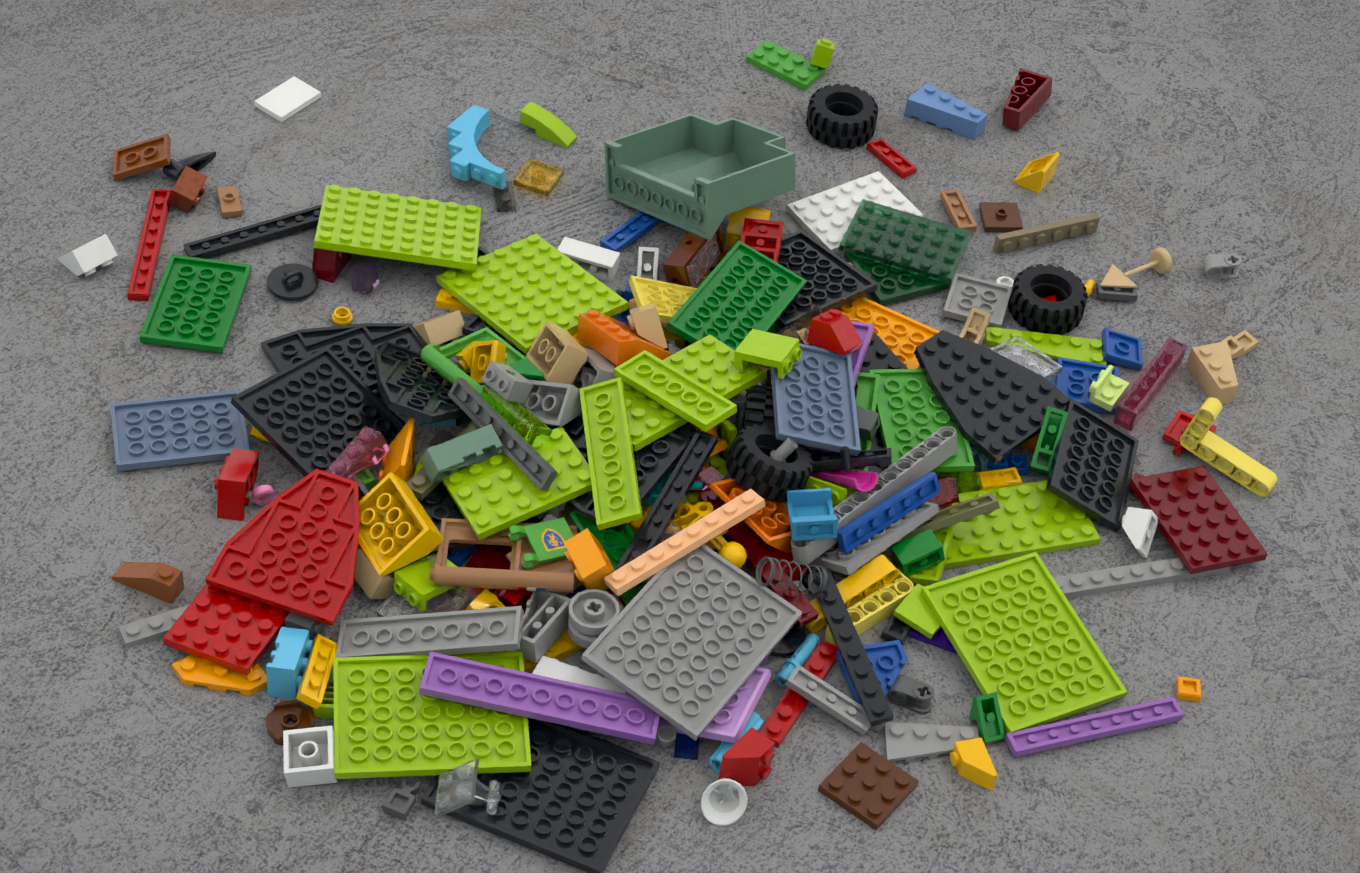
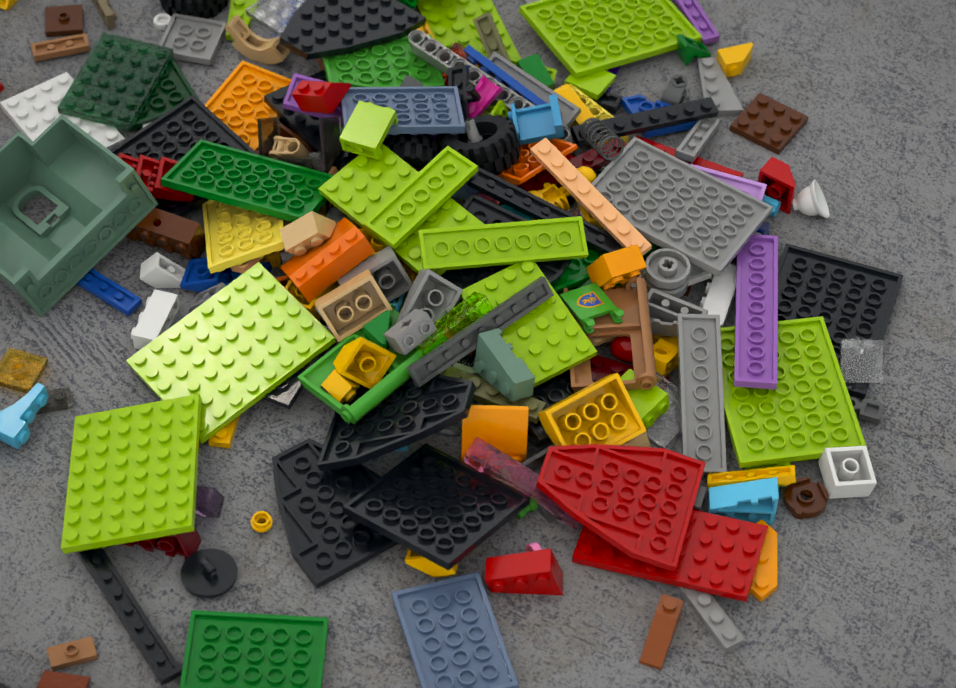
camera: 90 degrees left, 5 degrees up
tan slope [413,310,465,348] -> none

